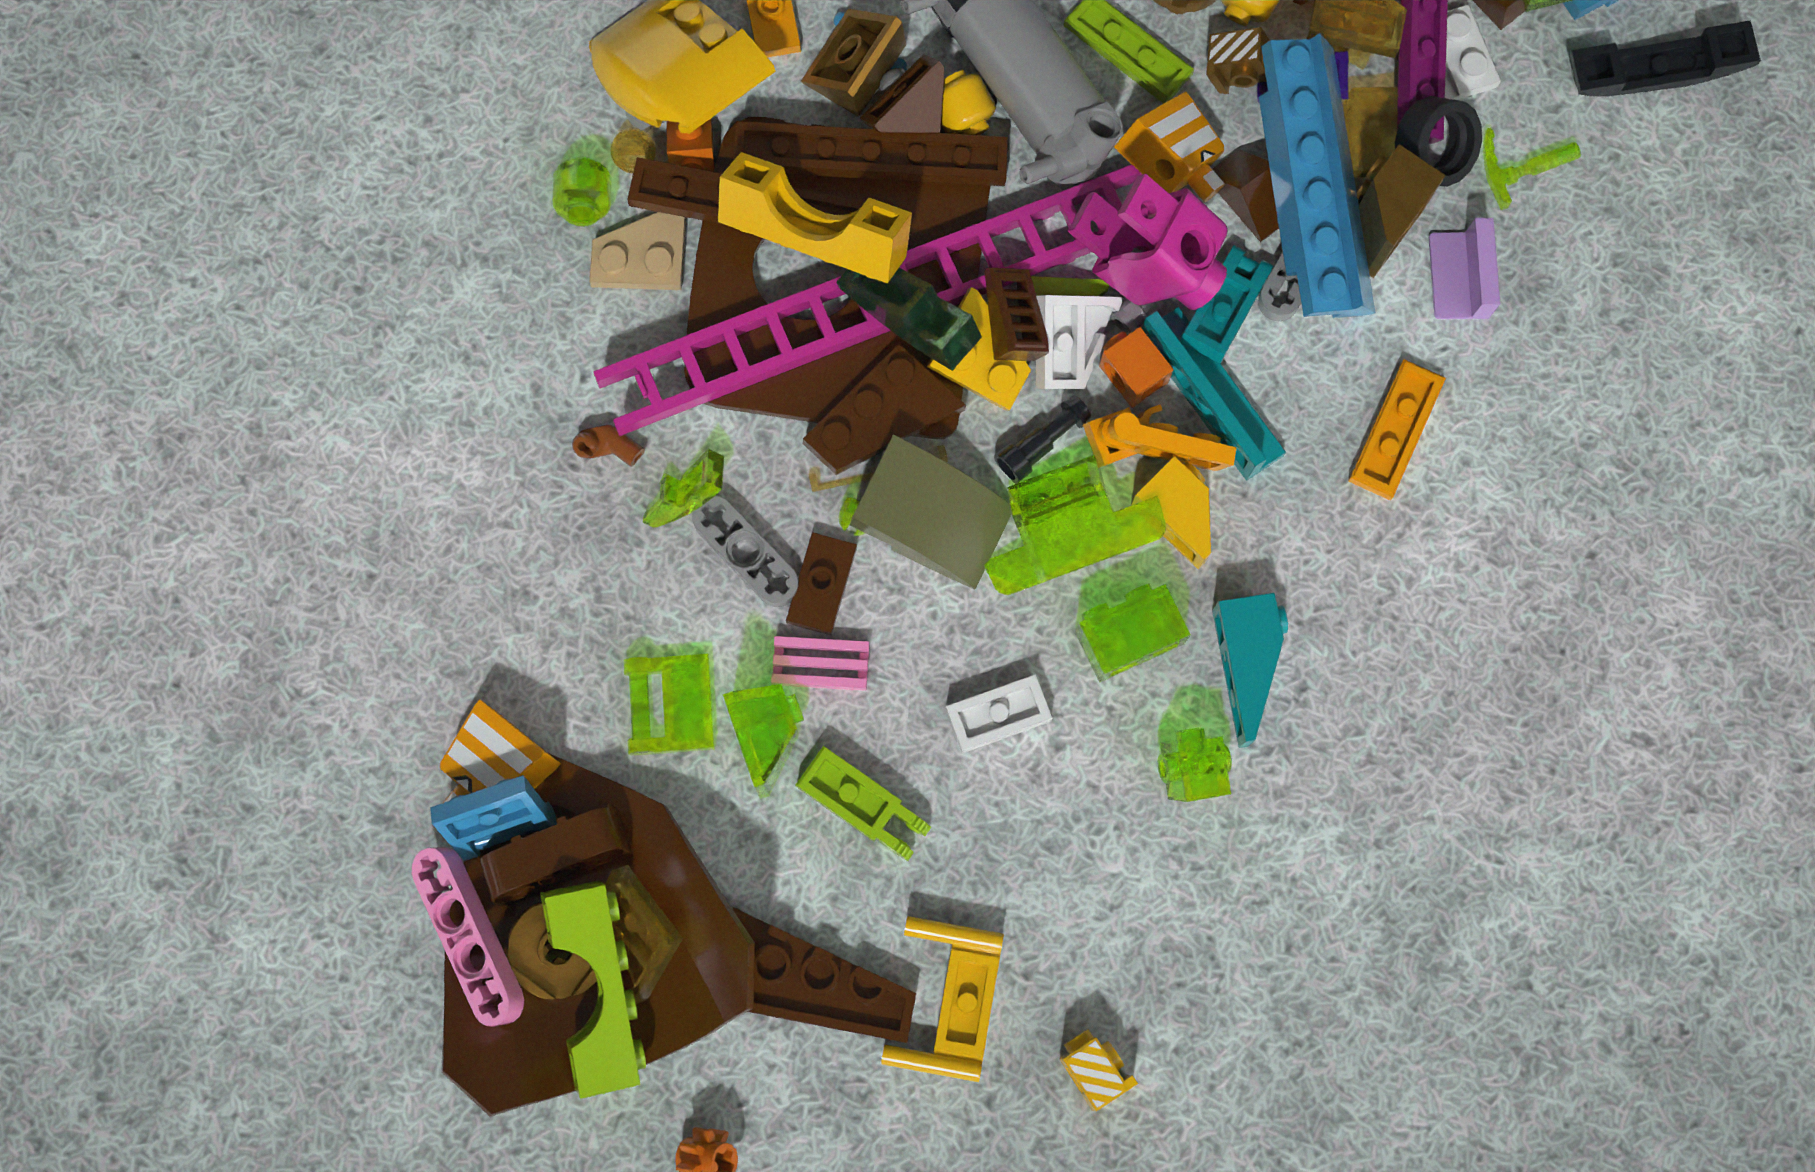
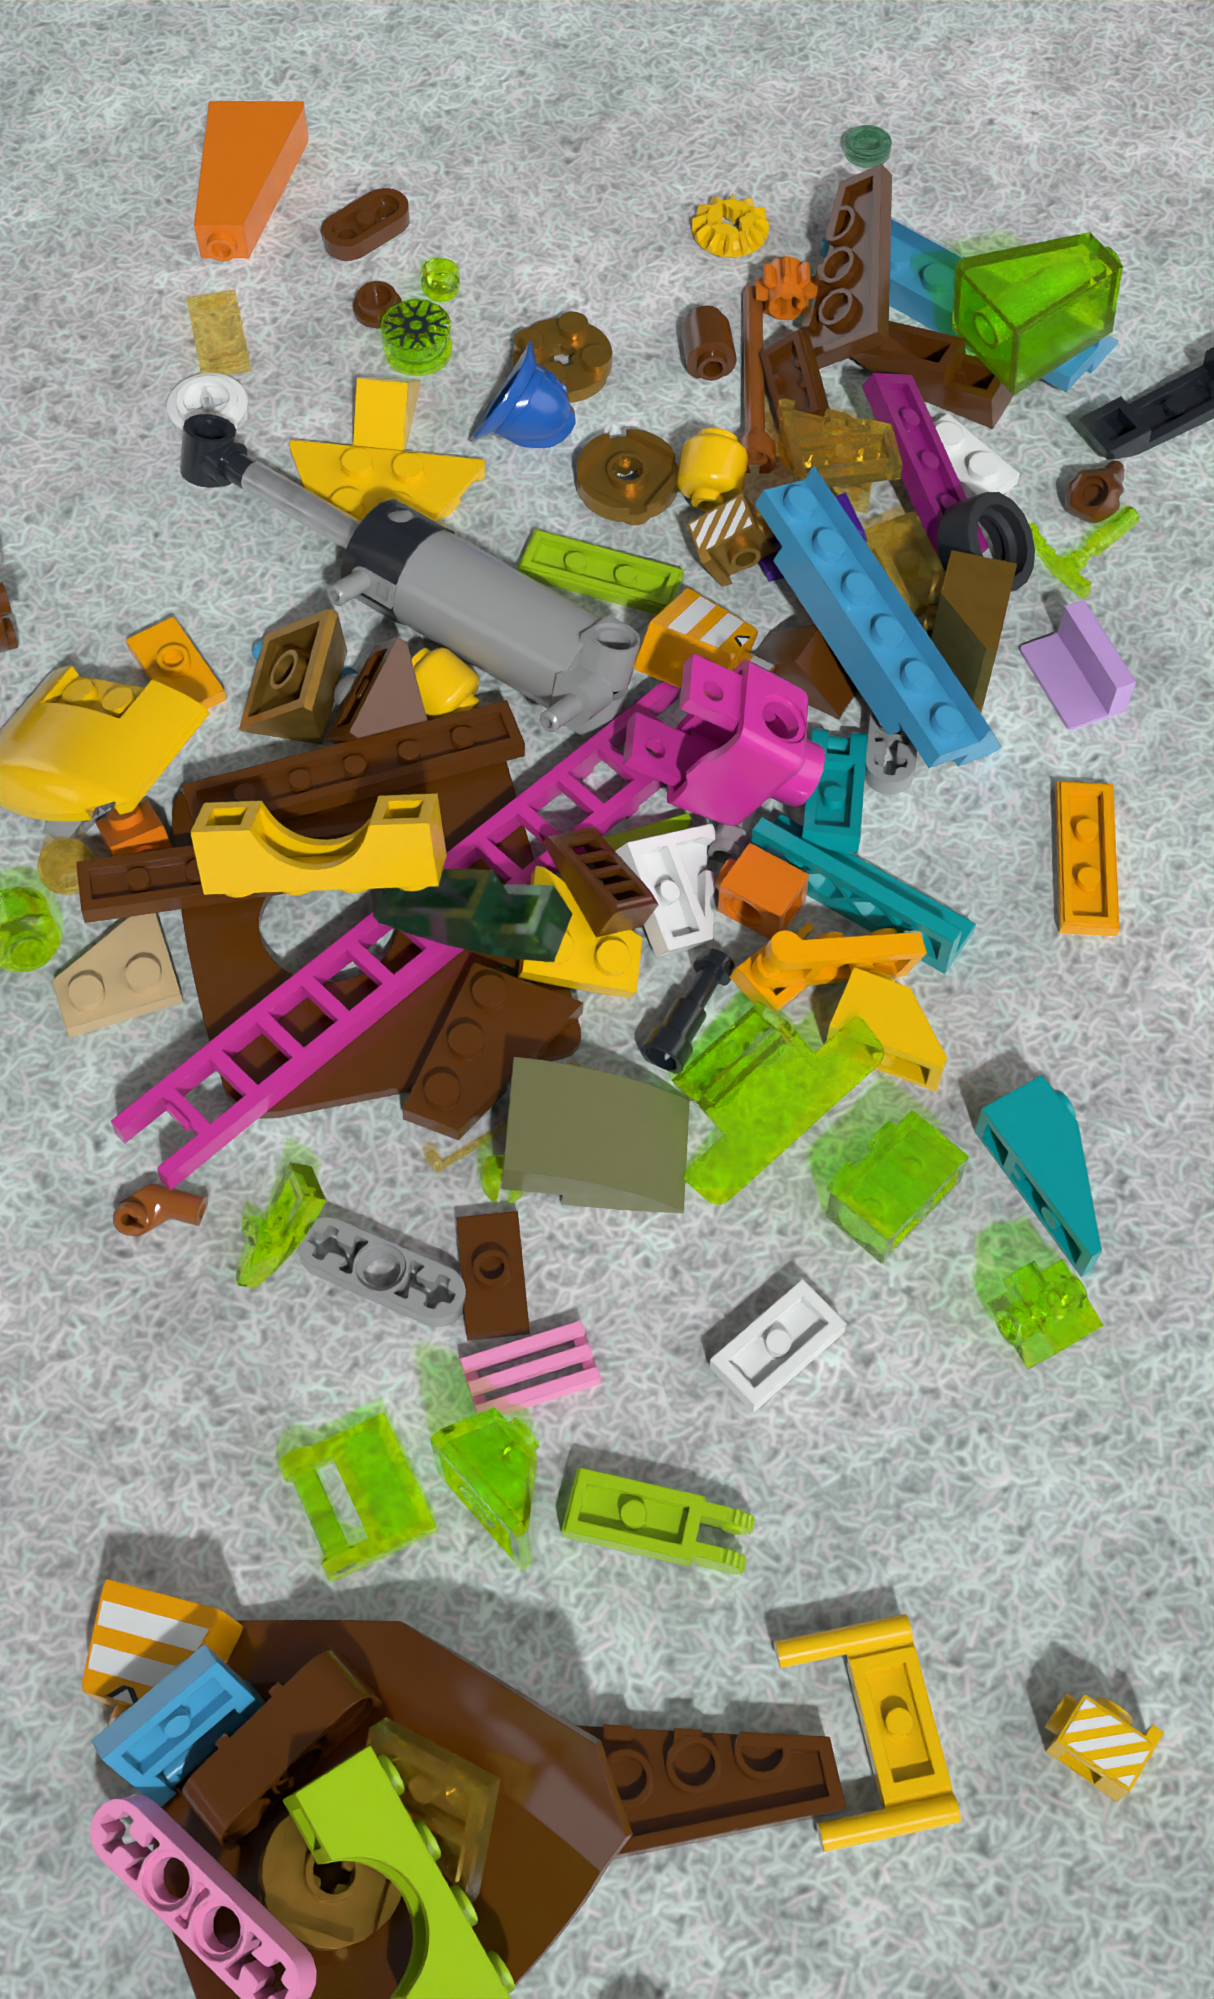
camera: 20 degrees left, 15 degrees down
none -> reddish brown animal [1064,461,1125,523]

